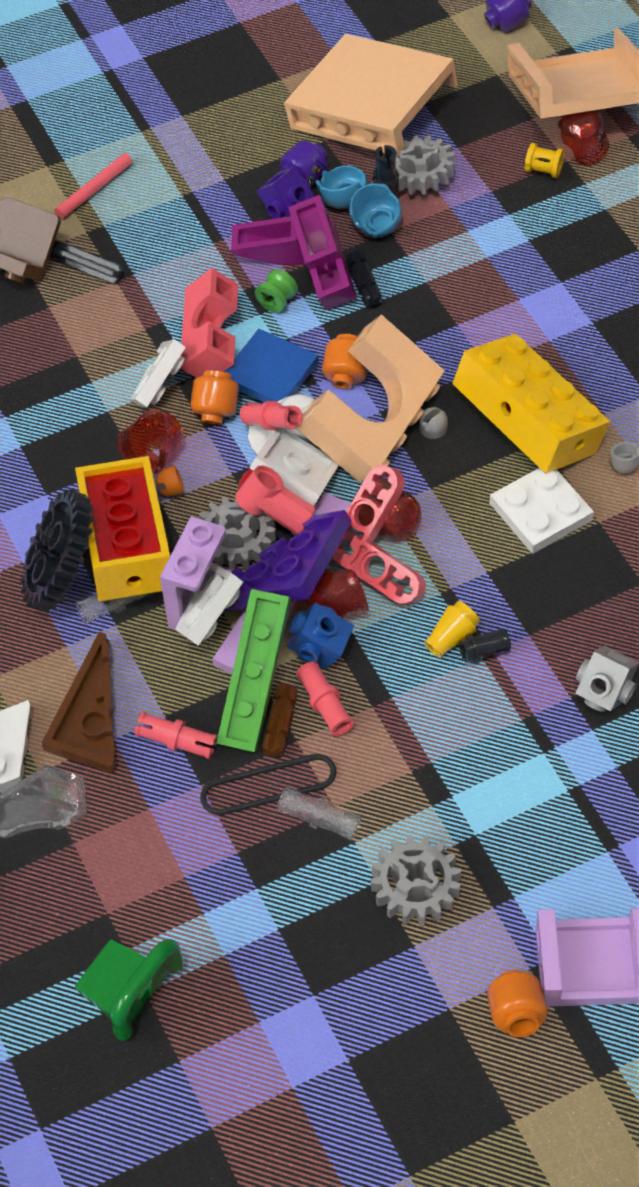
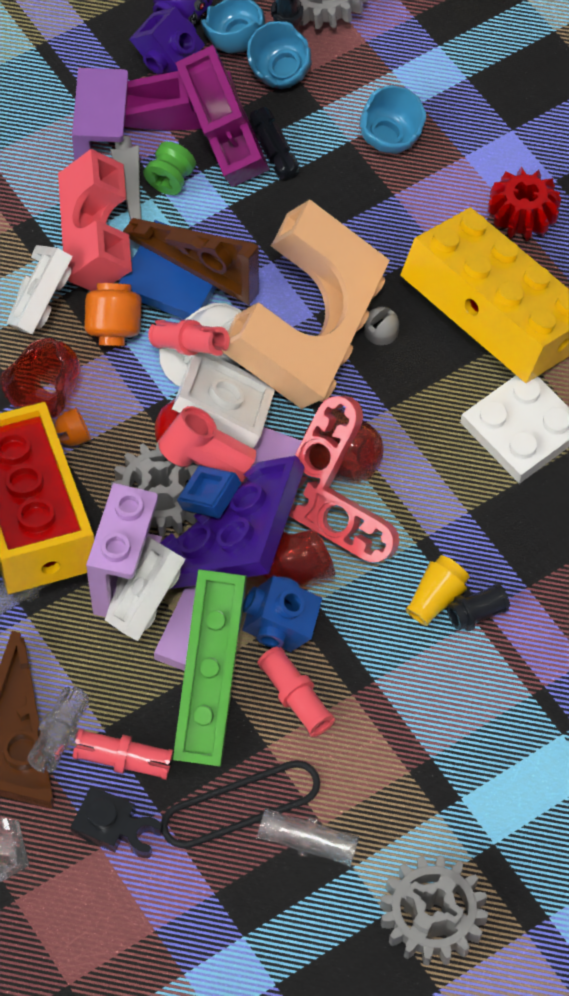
camera: 10 degrees left, 5 degrees up
reddish brown axle [263,683,297,758] -> none
orange head [322,334,368,389] -> none
none -> clear pin [28,687,89,773]
none -> black plate [70,786,162,858]
none -> medium lavender panel [72,68,128,160]
none -> light grey piece [110,136,142,220]
none -> reddish brown wing [123,218,259,305]
none -> blue tile [177,465,241,518]
none -> dark azure hair [359,85,426,154]
none -> red gear [488,166,561,241]

